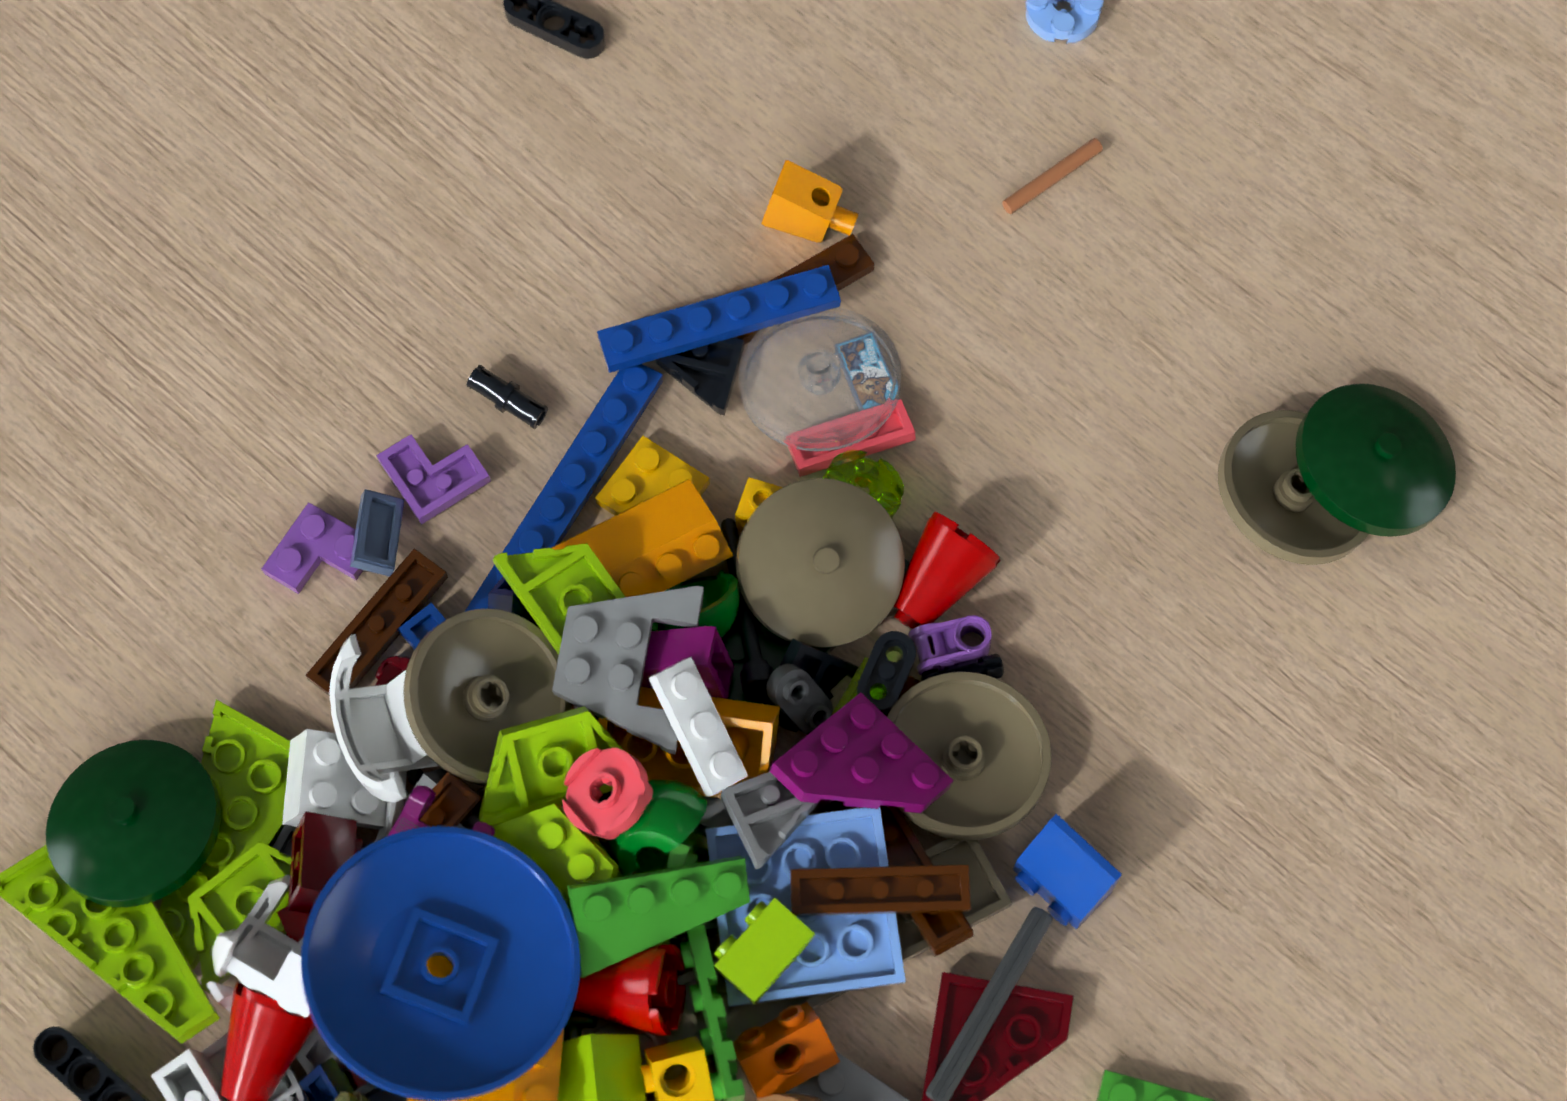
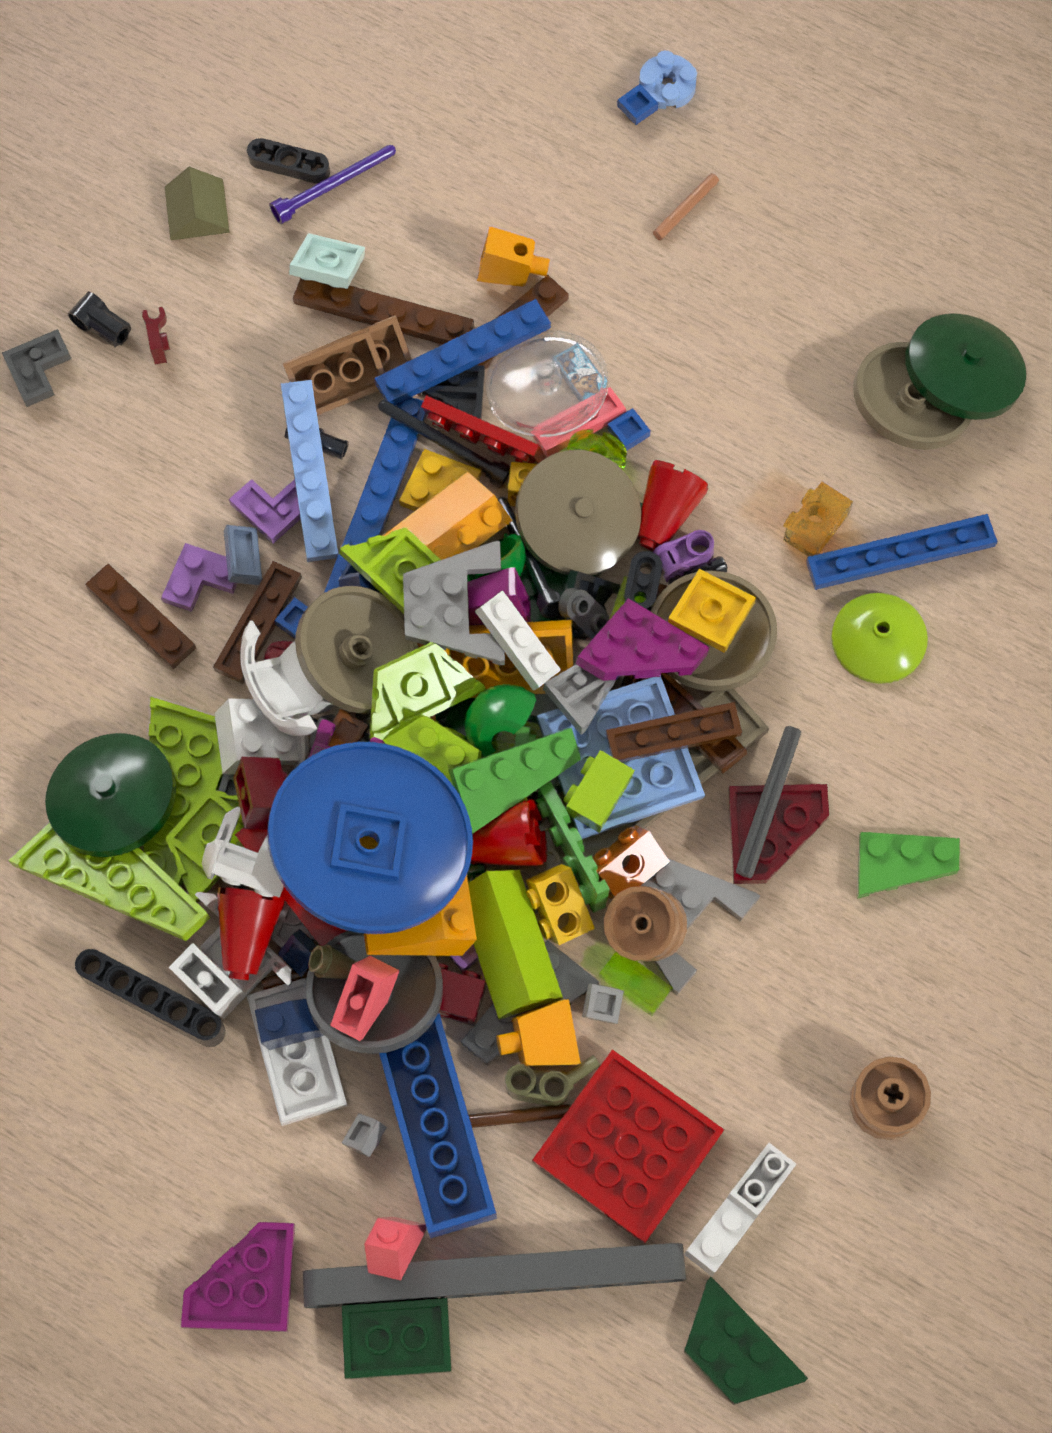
camera: 10 degrees left, 0 degrees up
coral plate [562,747,653,840] -> none
blue slope [1013,814,1122,930] -> none
none -> dark grey plate [2,329,72,407]
none -> black piece [68,291,131,347]
none -> reddish brown plate [85,563,196,670]
none -> dark red plate [142,307,170,365]
none -> olive slope [164,166,230,240]
none -> dark purple piece [269,145,396,224]
none -> light blue plate [281,380,338,562]
none -> medium nougat slope [283,315,412,415]
none -> light aqua plate [289,233,365,289]
none -> reddish brown plate [293,278,474,345]
none -> black piece [378,400,511,488]
none -> red plate [421,395,547,464]
none -> blue plate [607,408,651,452]
none -> blue plate [617,84,659,125]
none -> yellow plate [668,569,756,653]
none -> clear yellow brick [783,481,853,557]
none -> blue plate [806,514,998,590]
none -> lime dish [831,593,928,684]

